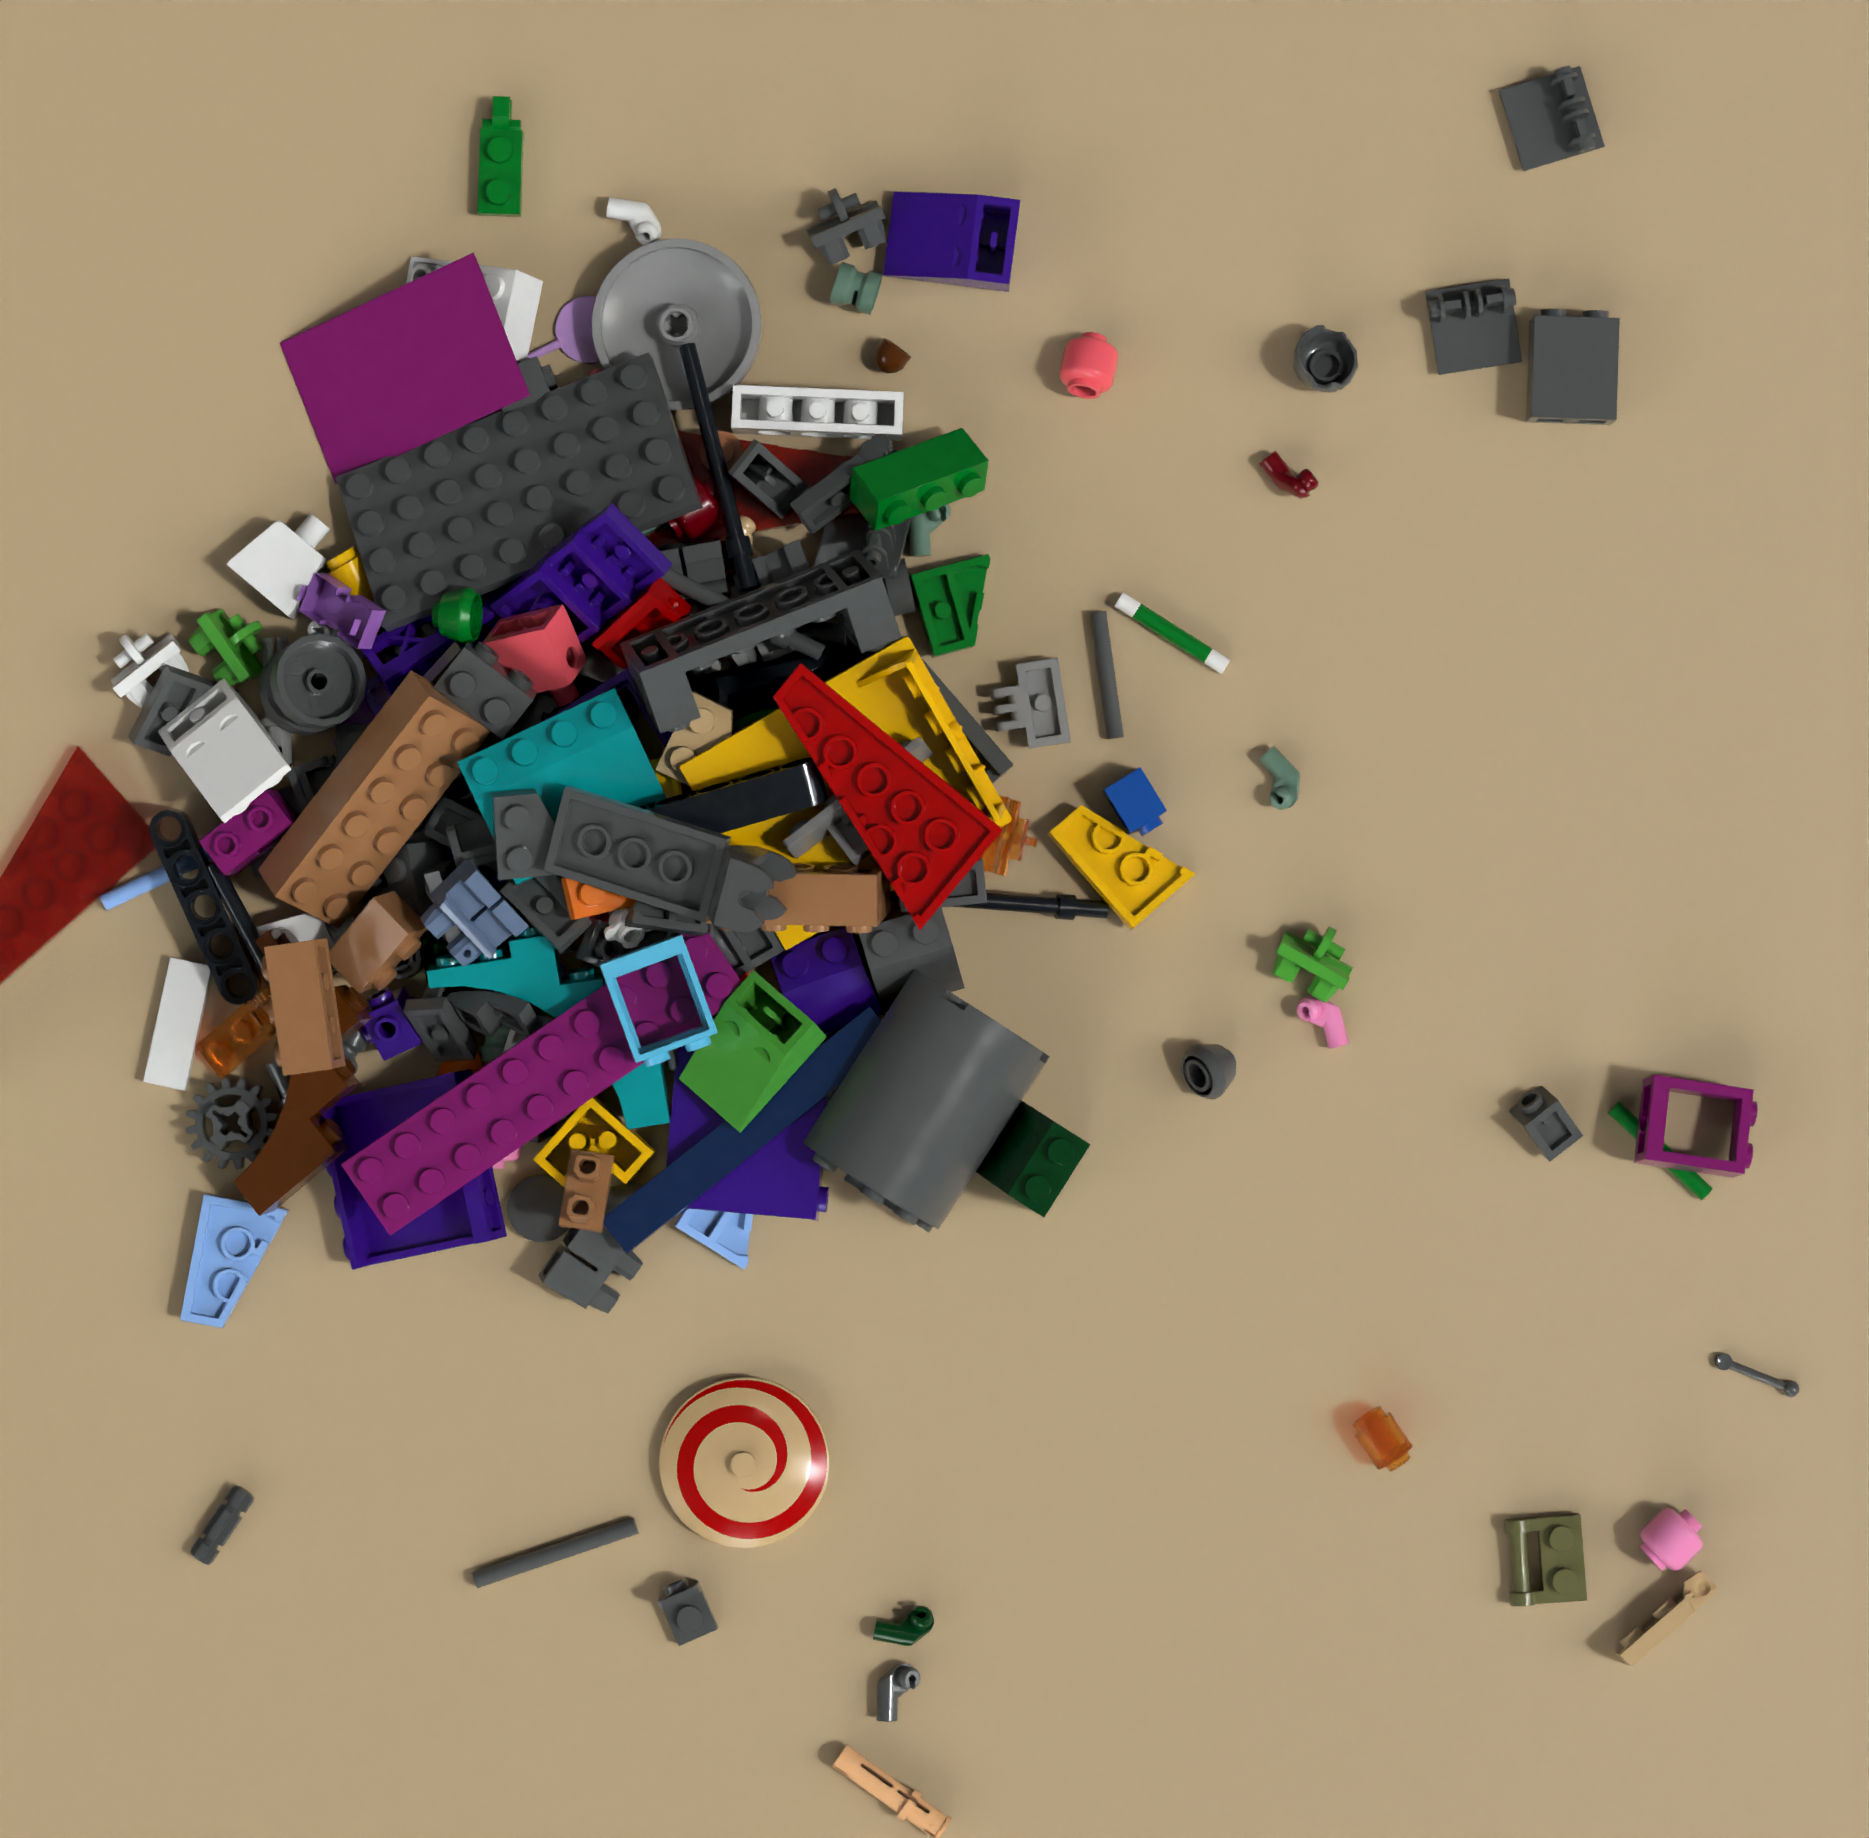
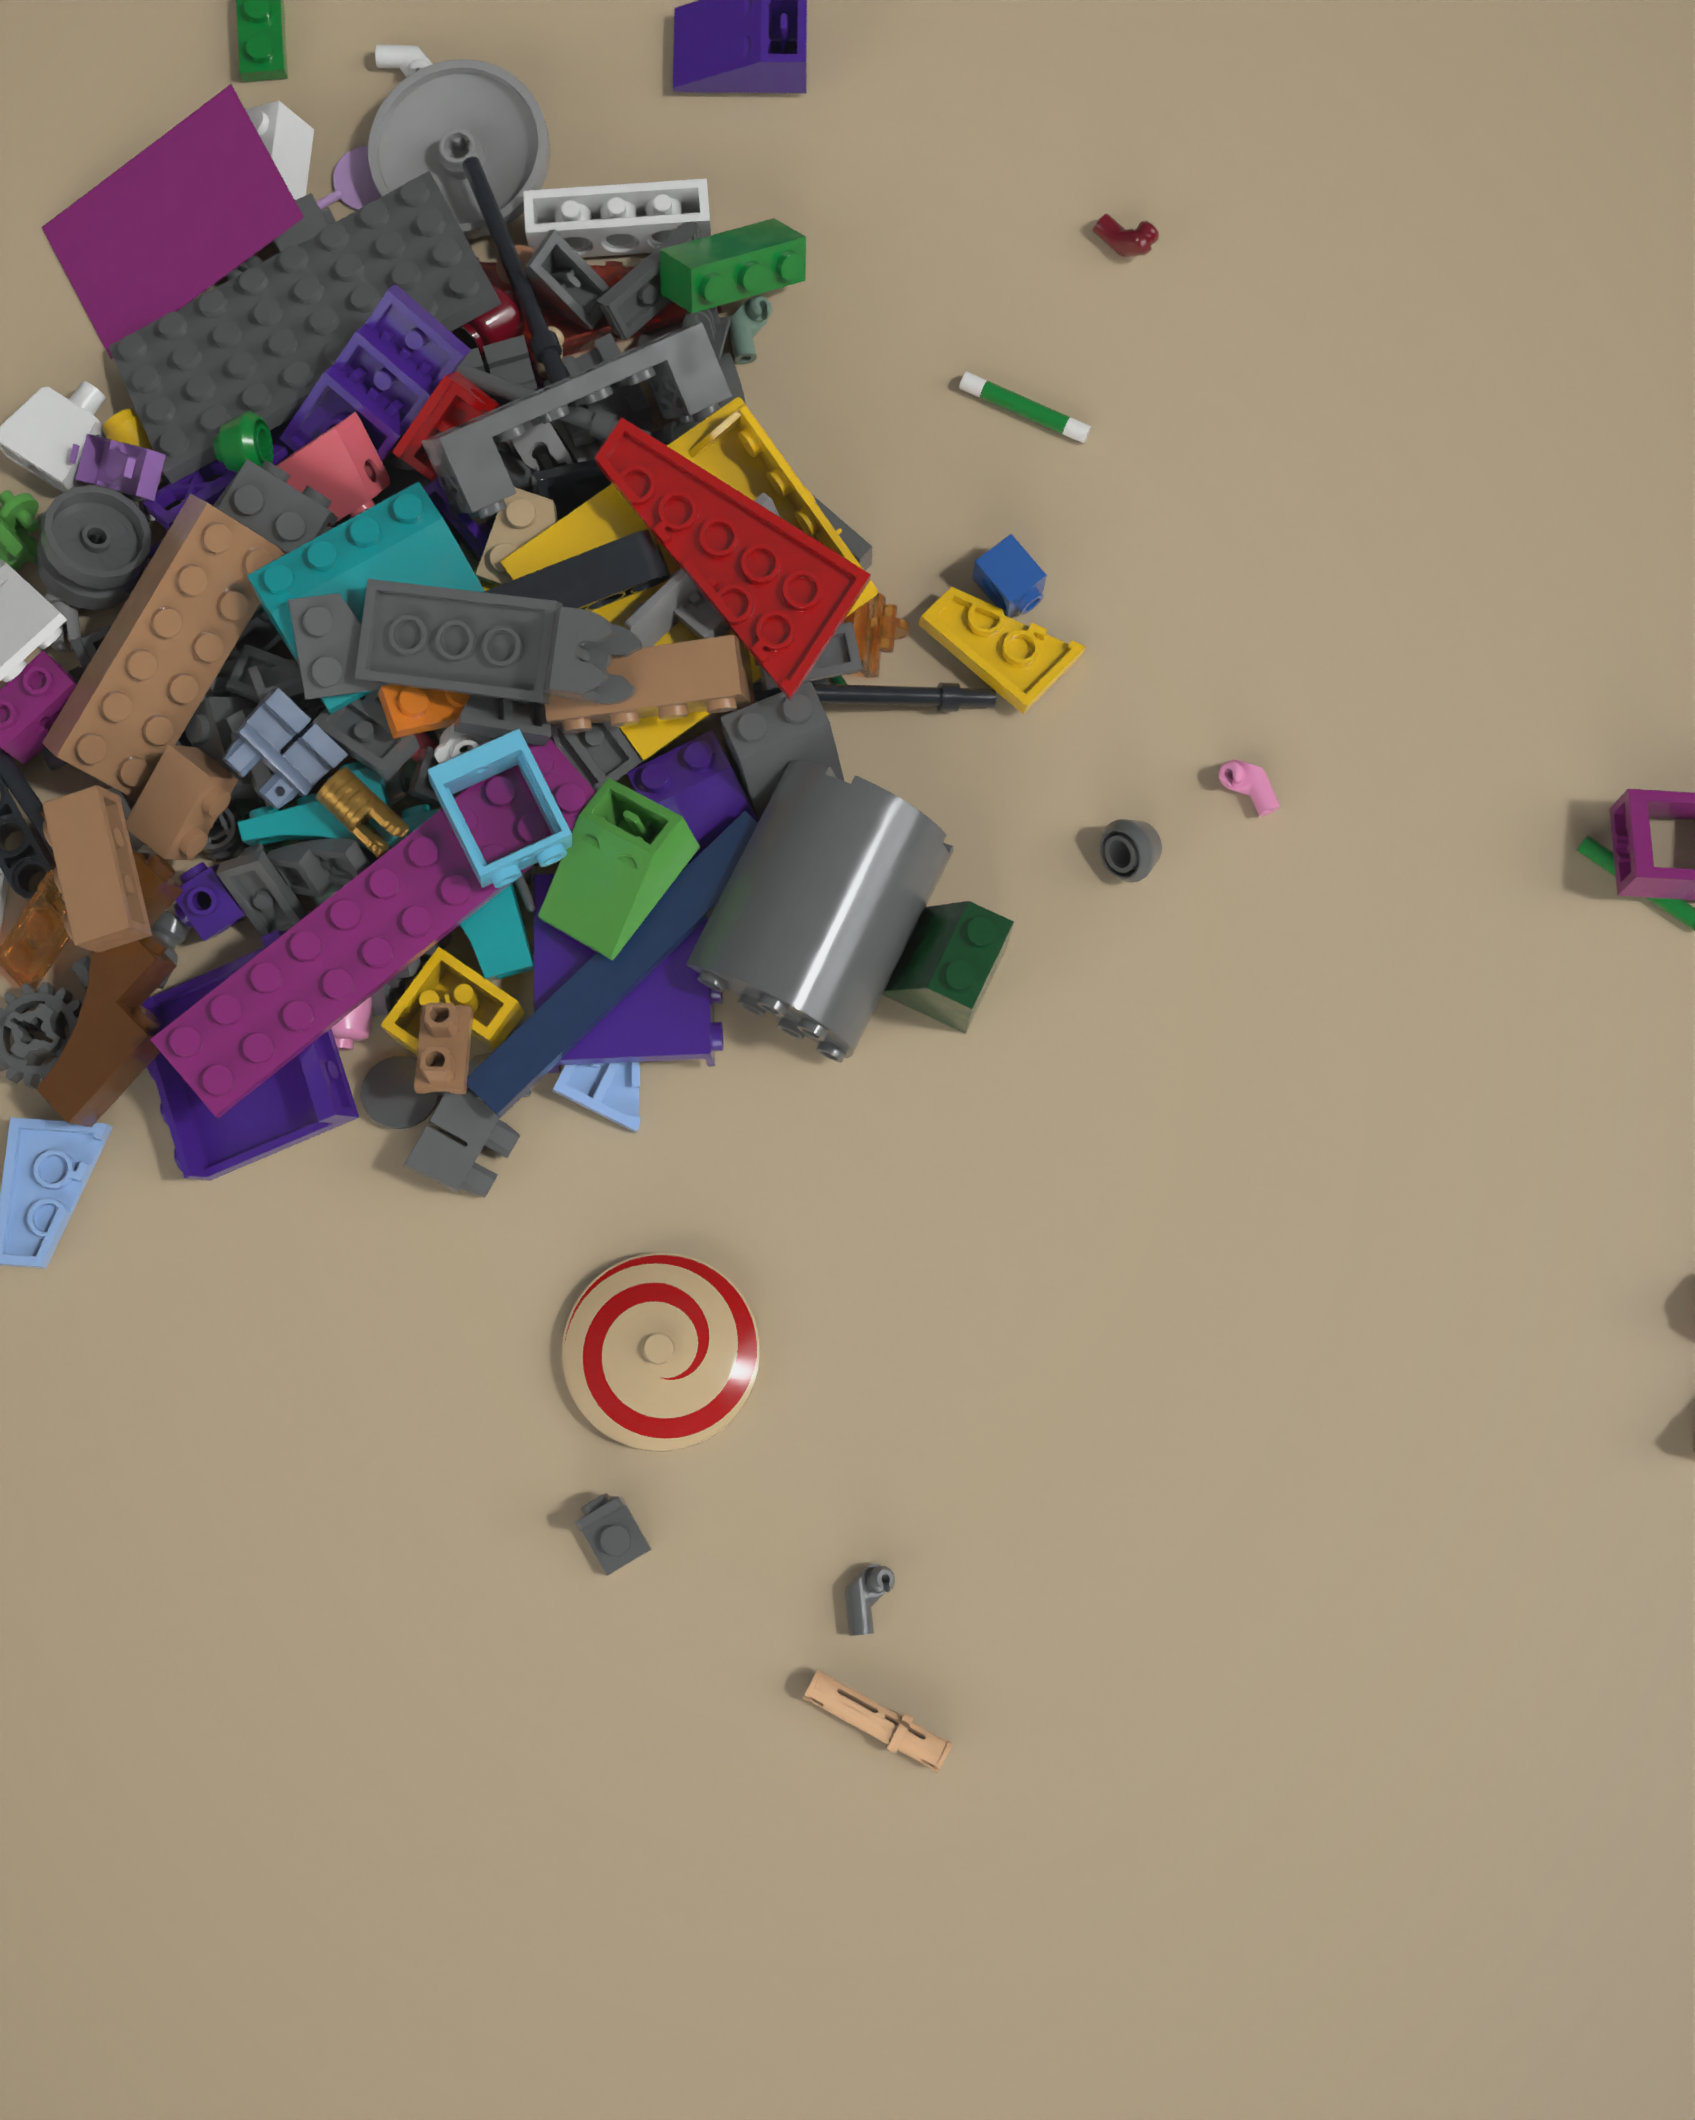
camera: 10 degrees left, 10 degrees down
dark grey axle [191,1485,254,1565] -> none
dark grey bar [472,1517,639,1588] -> none
dark grey hips [806,188,886,265] -> none
sand green wheel [830,262,883,315] -> none
dark green arm [873,1606,934,1646] -> none
reddish brown hinge [874,337,911,374] -> none
green wing [909,554,990,658] -> none
light grey hinge [990,658,1071,749] -> none
coral head [1059,332,1118,399] -> none
dark grey bar [1090,611,1124,739] -> none
sand green arm [1259,746,1300,810] -> none
bright green hips [1272,926,1353,1002] -> none
dark grey hair [1294,325,1358,393] -> none
clear orange brick [1352,1406,1413,1472] -> none
dark grey hinge [1425,278,1522,375] -> none
olive plate [1504,1514,1587,1606] -> none
dark grey bracket [1509,1086,1583,1162] -> none
dark grey brick [1526,309,1620,425] -> none
none -> pearl gold hinge [316,767,409,858]

